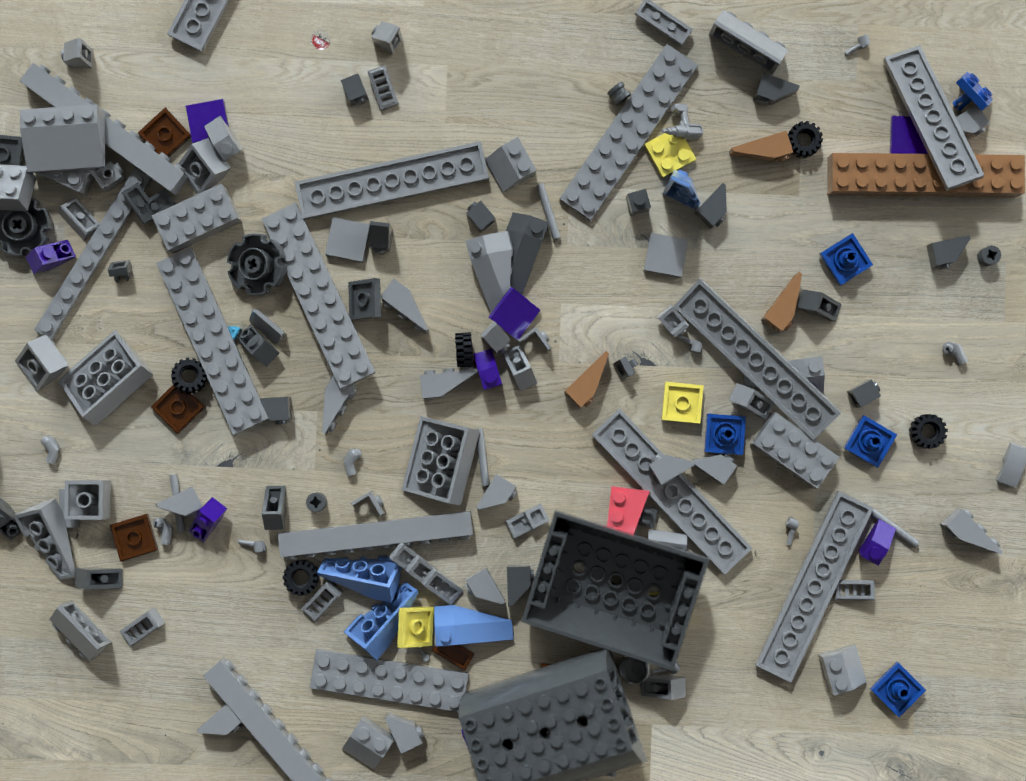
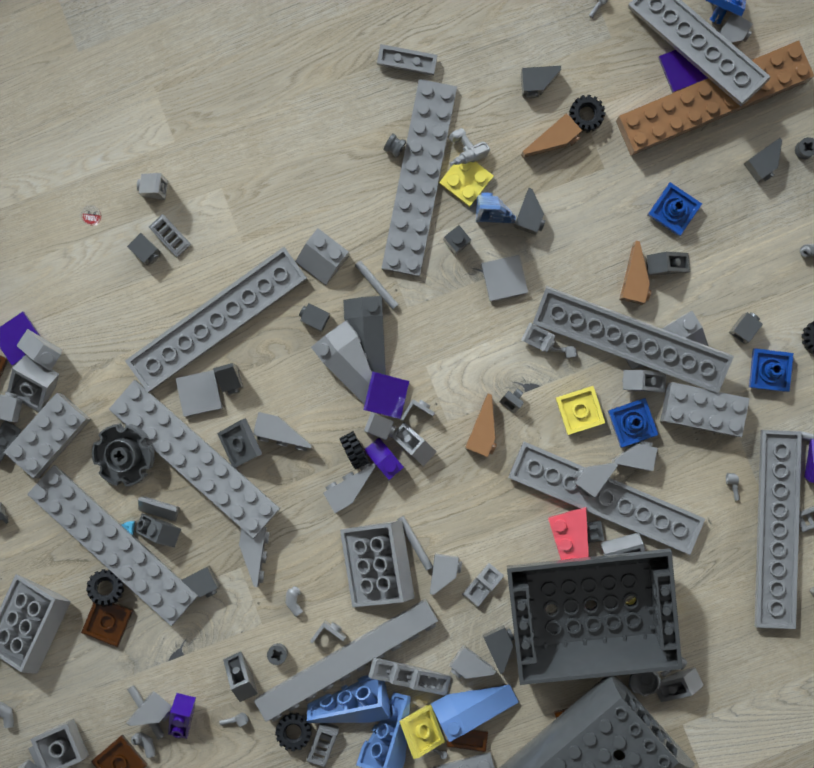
camera: 25 degrees left, 0 degrees up
light grey slope [709,10,788,74] -> none

